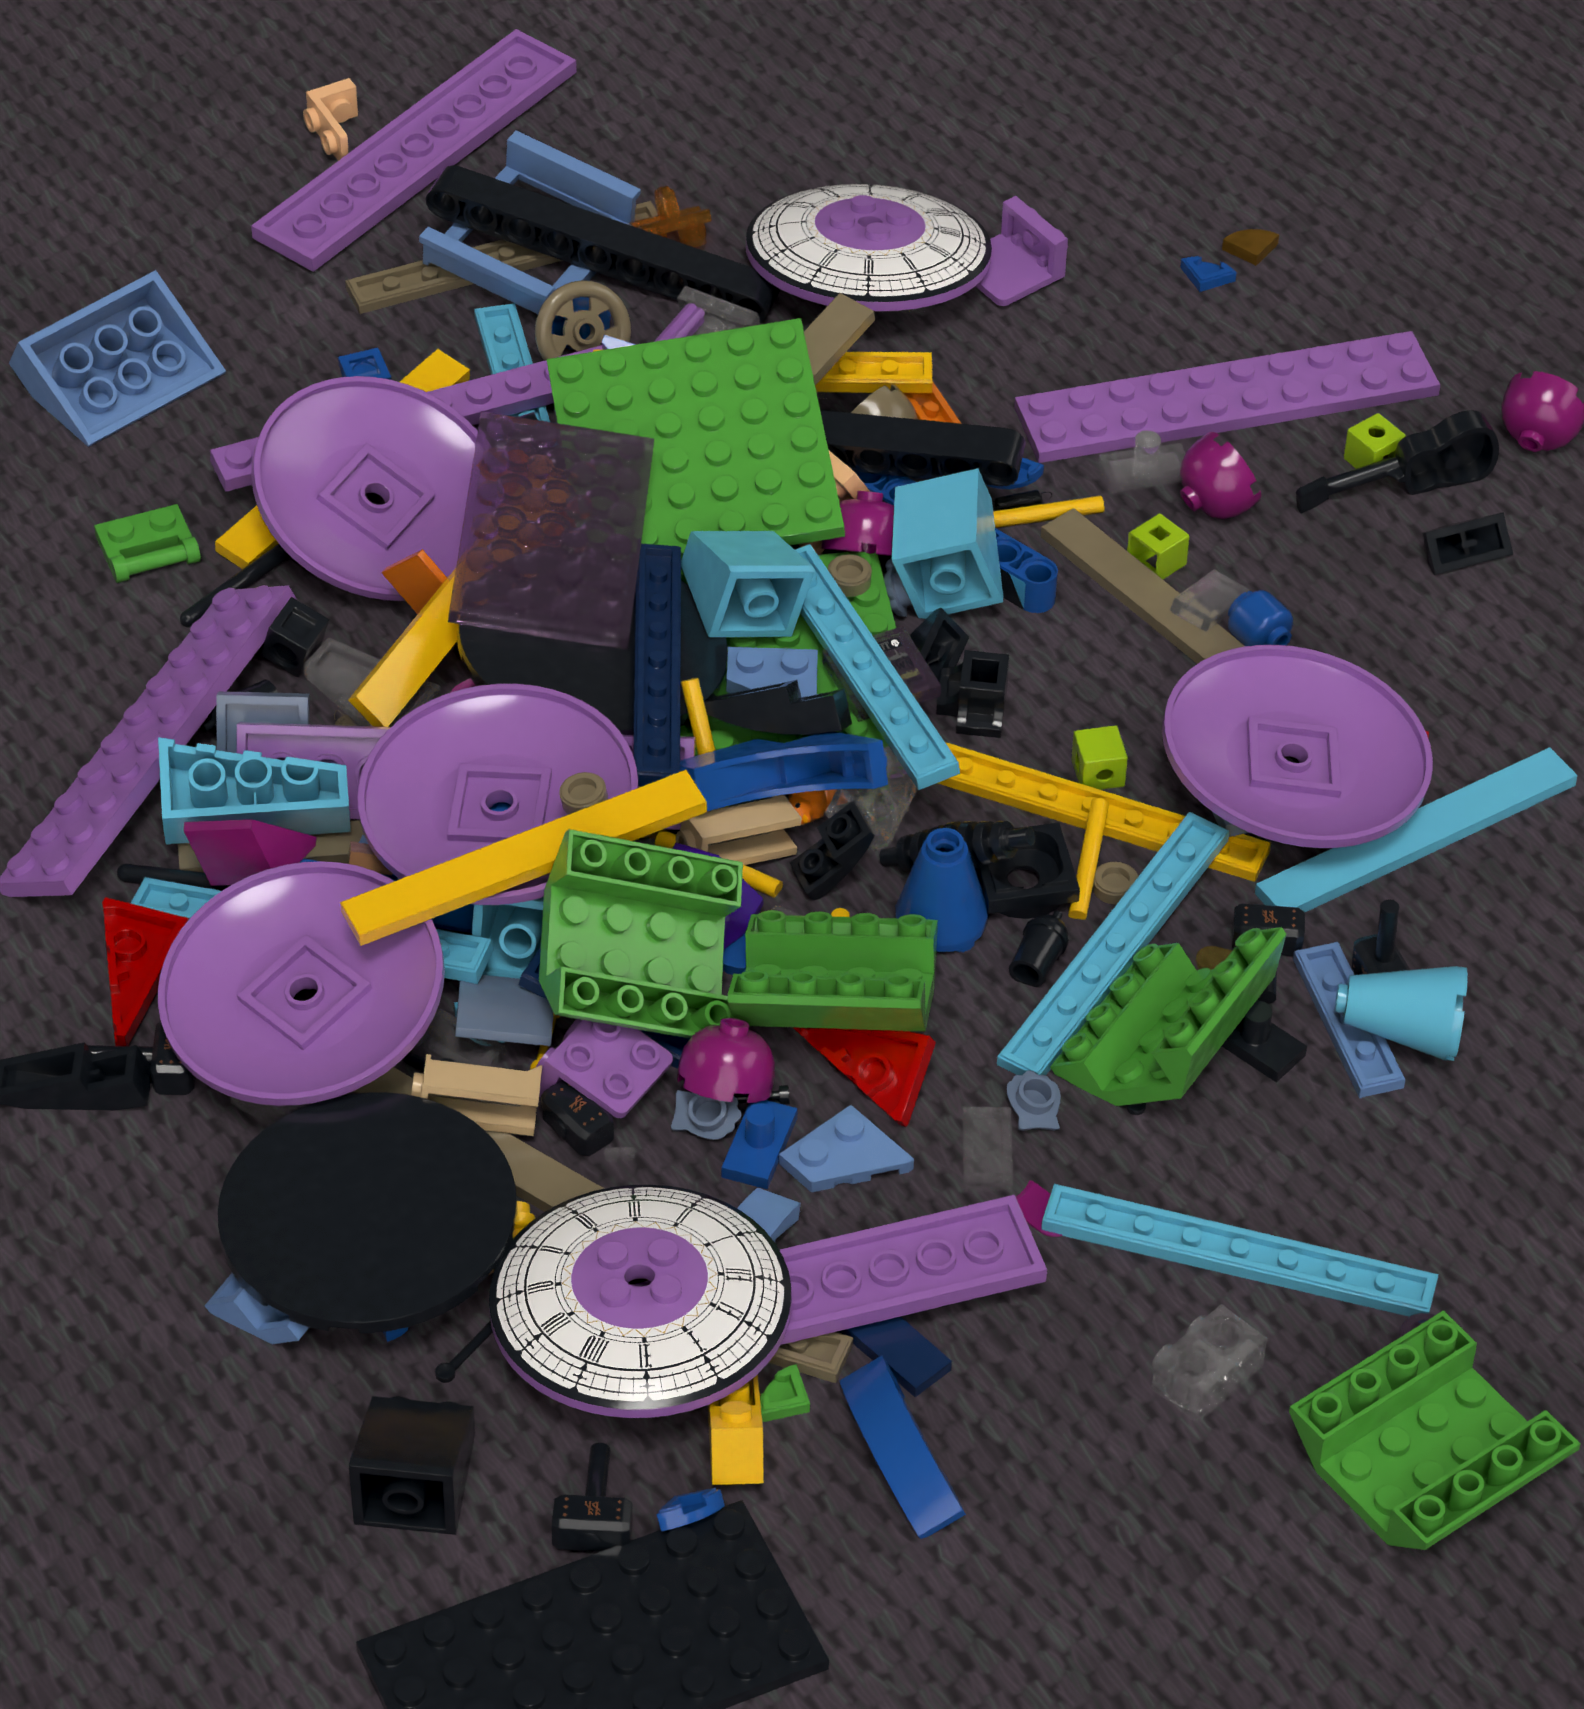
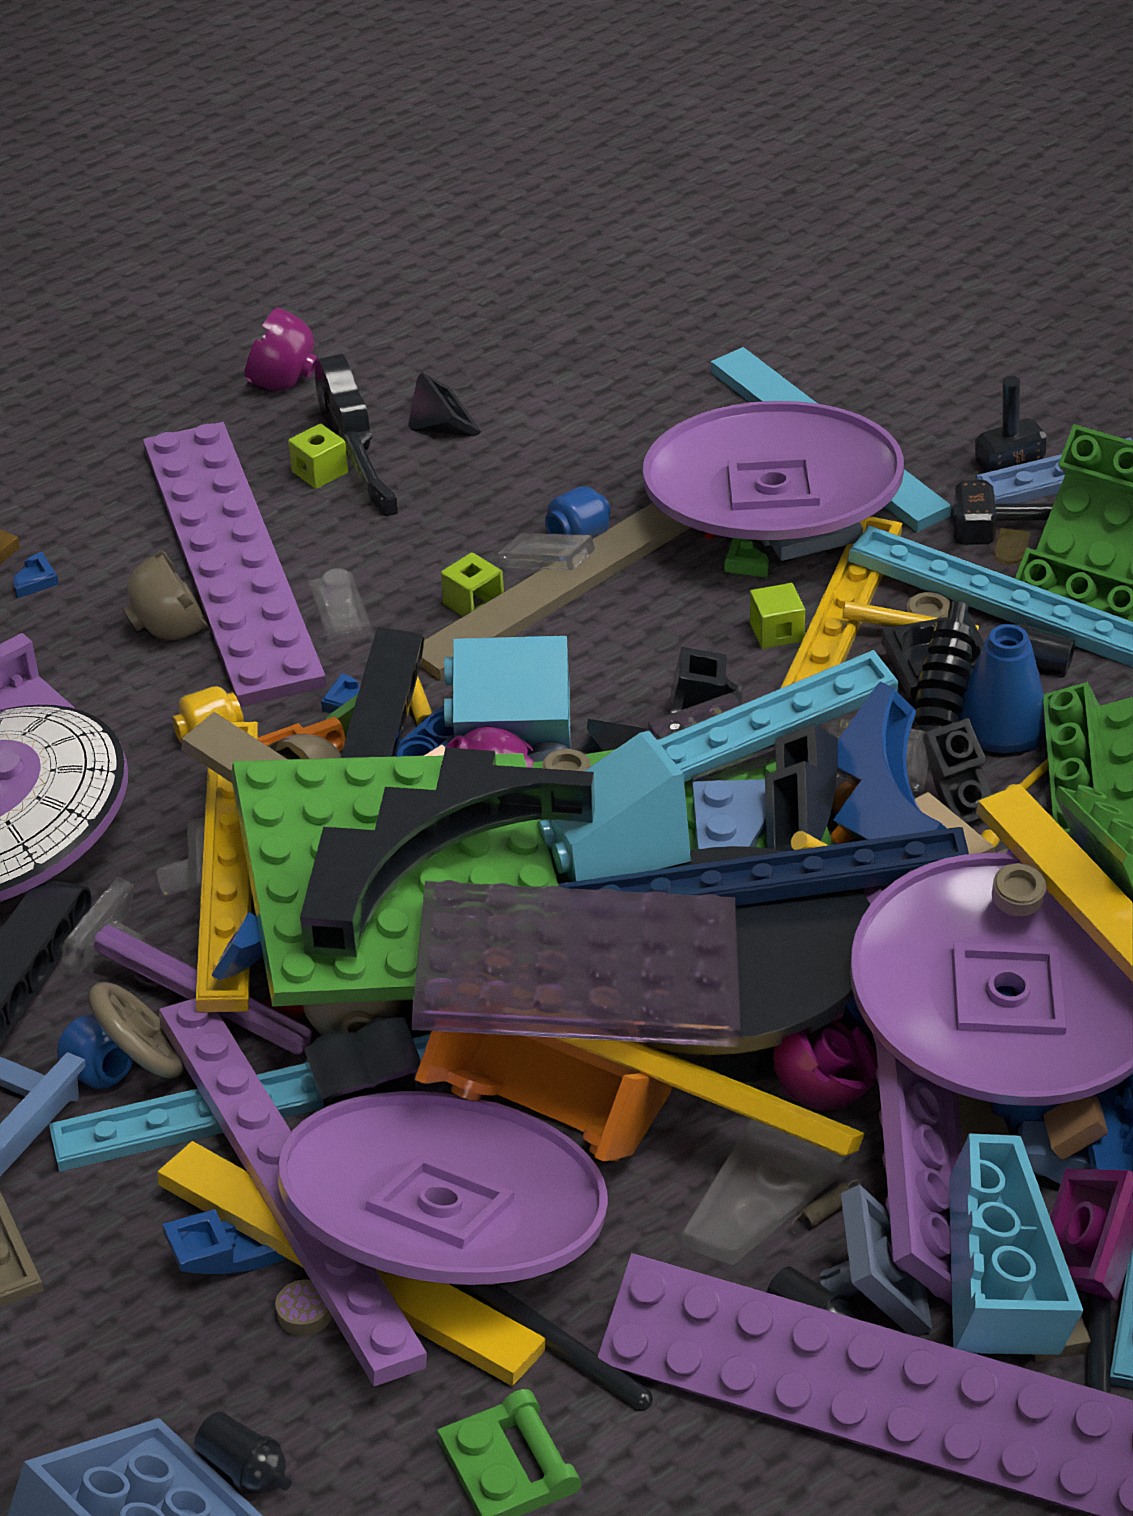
camera: 90 degrees left, 5 degrees down
black brick [261,597,329,678] -> none
magenta cylinder [1180,432,1262,519] -> none
medium azure cone [1335,966,1468,1061] -> none
none -> dark tan cylinder [124,550,208,641]
none -> yellow head [172,686,244,743]
none -> black piece [194,1411,292,1493]
none -> black arch [300,747,595,958]

